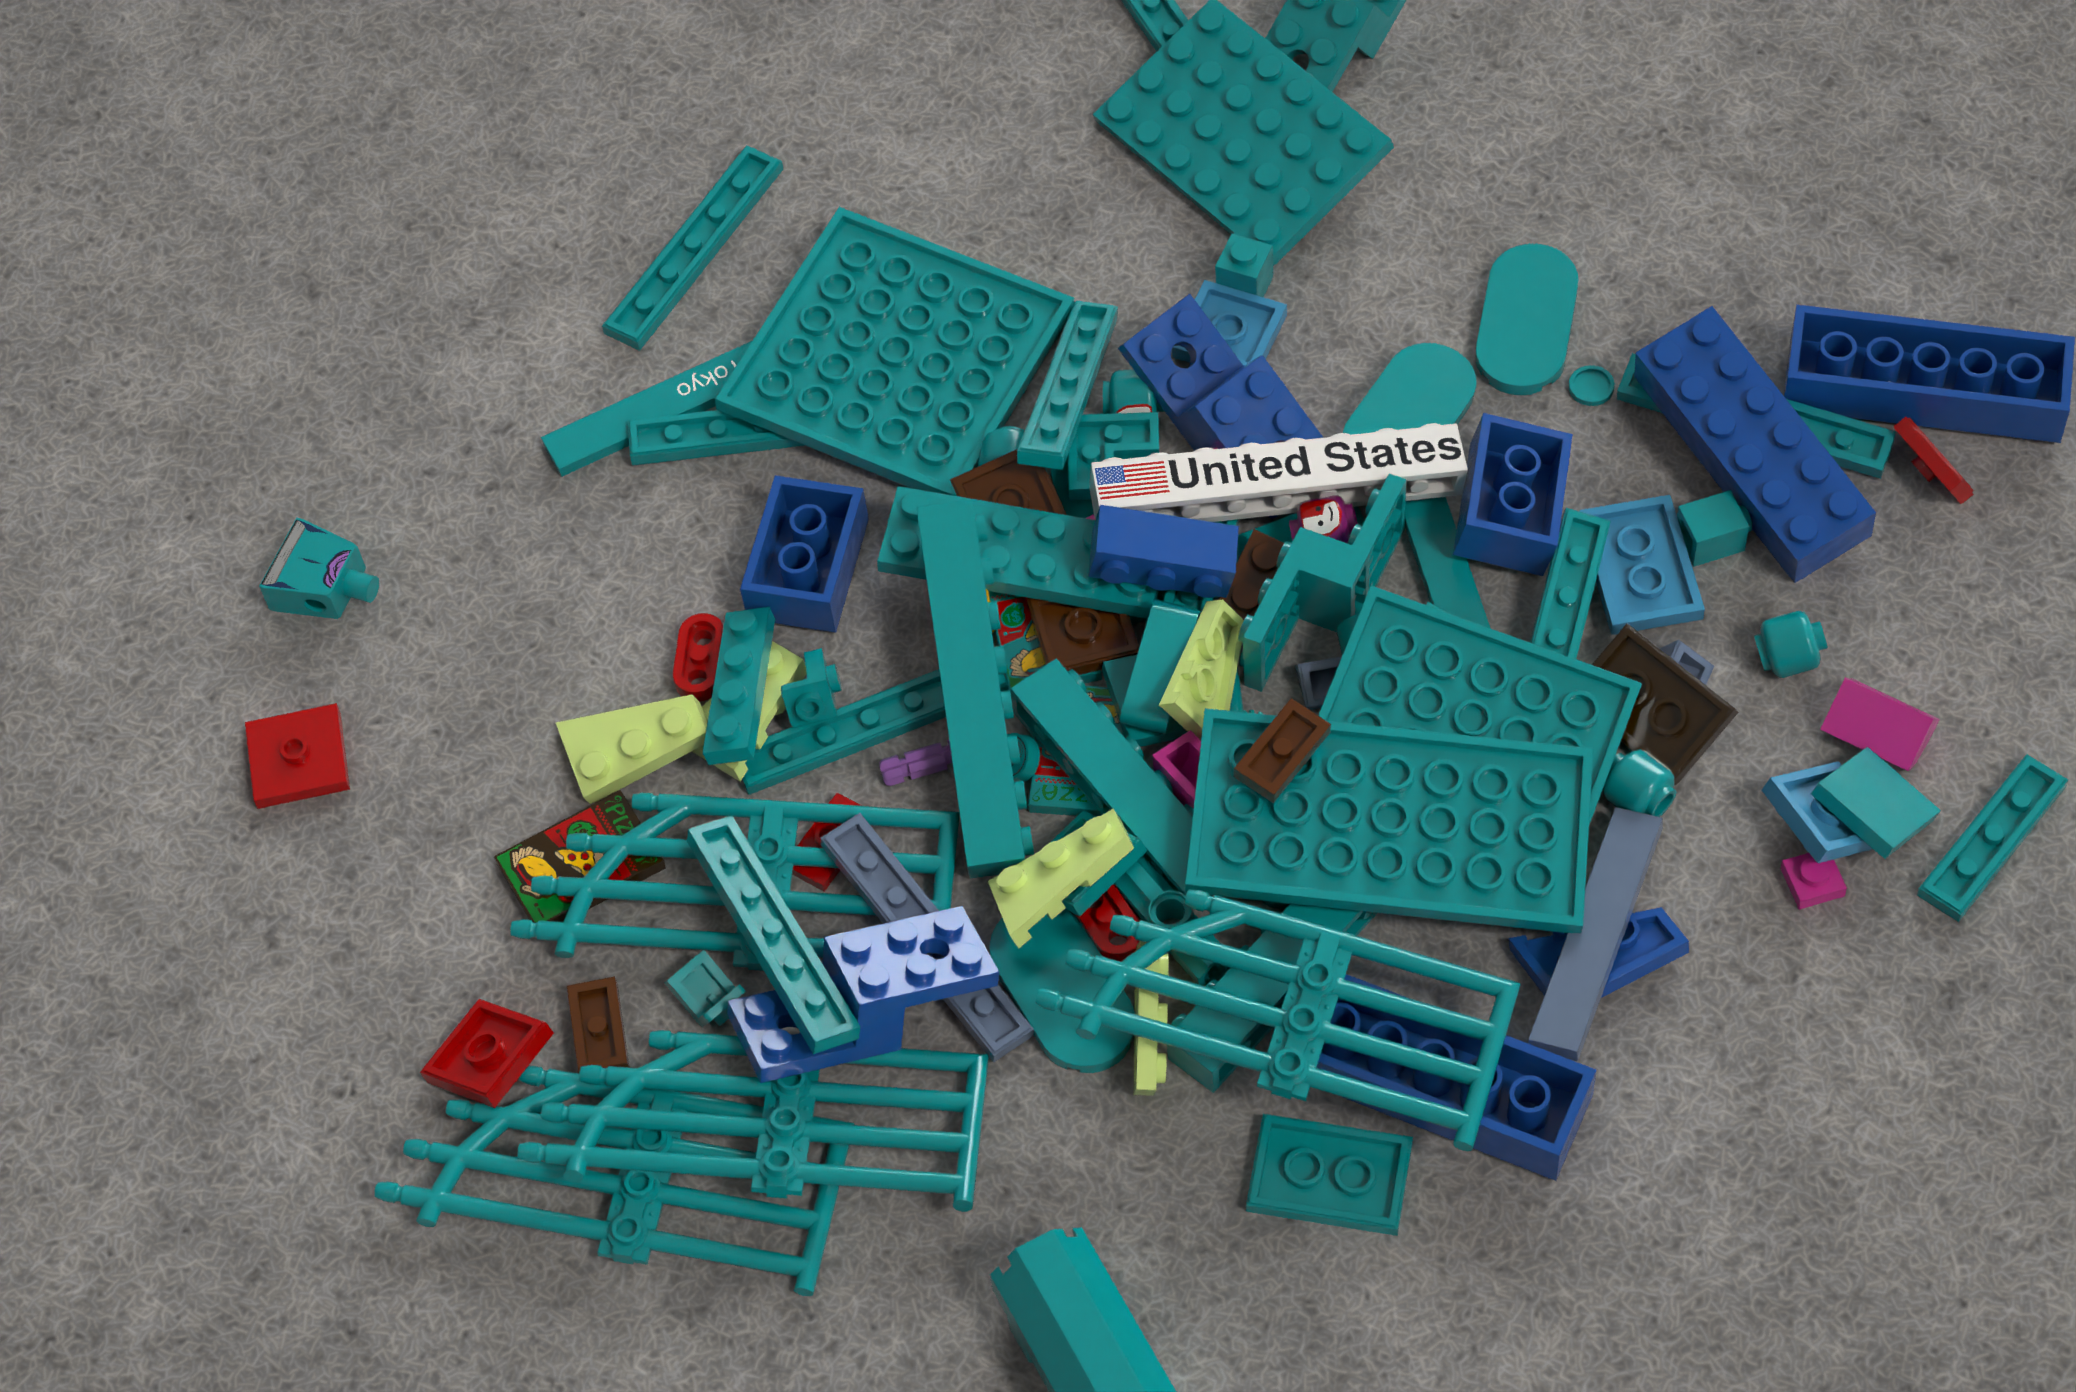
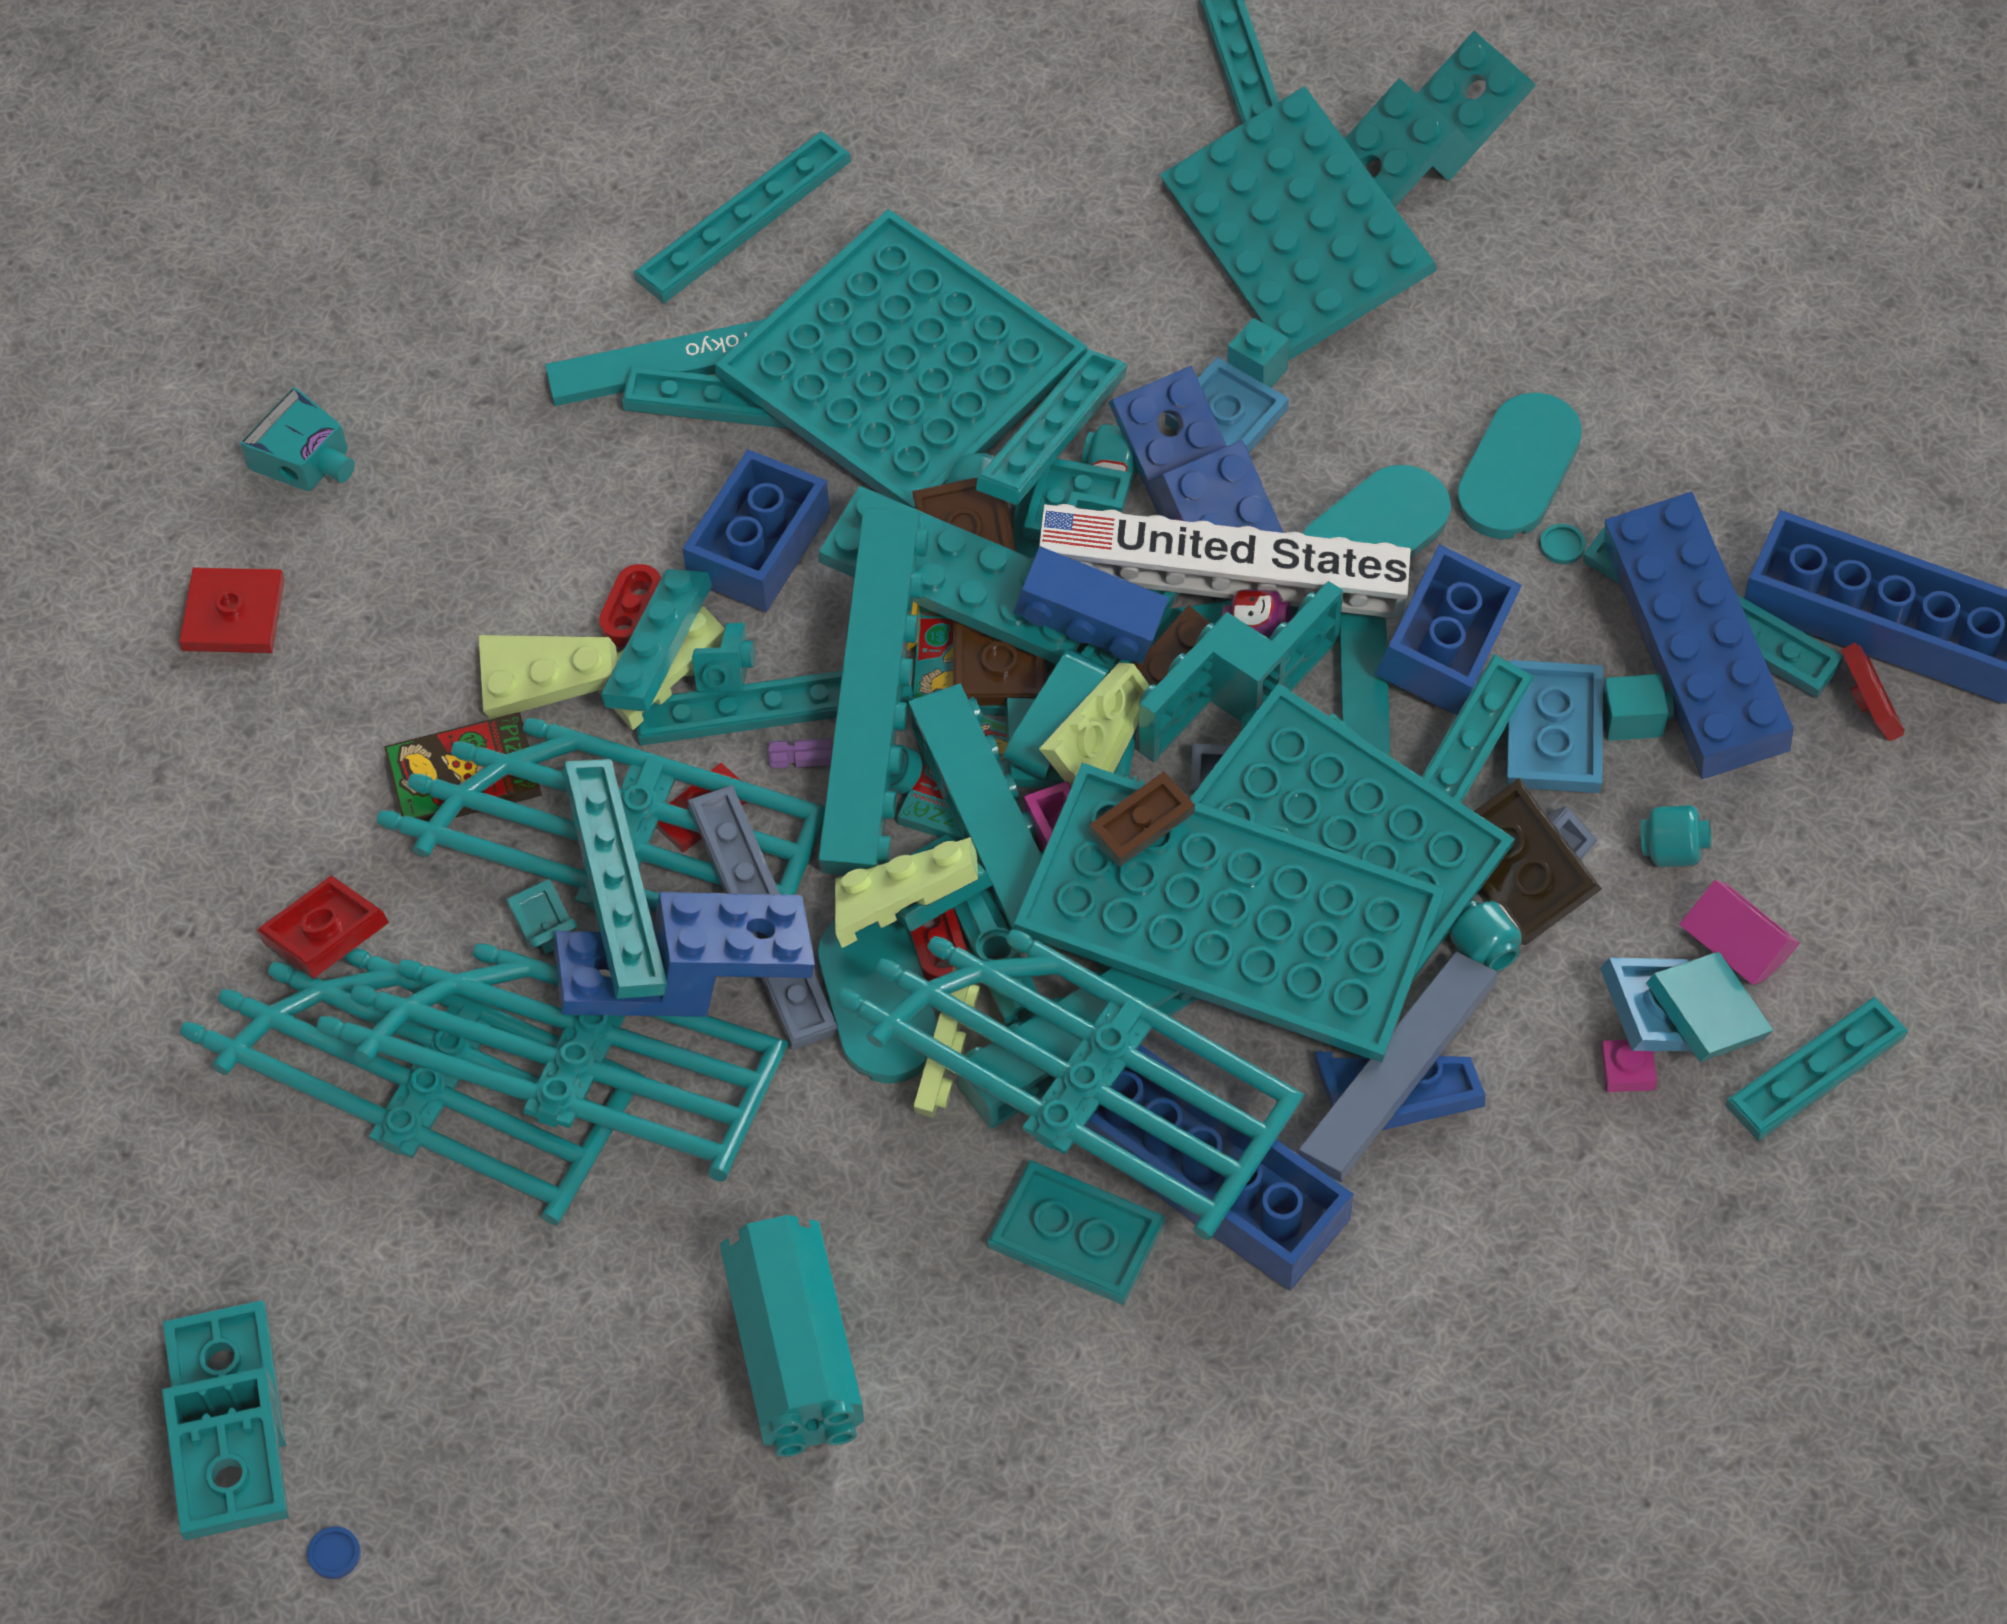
camera: 10 degrees right, 0 degrees up
reddish brown plate [567,976,630,1074] -> none

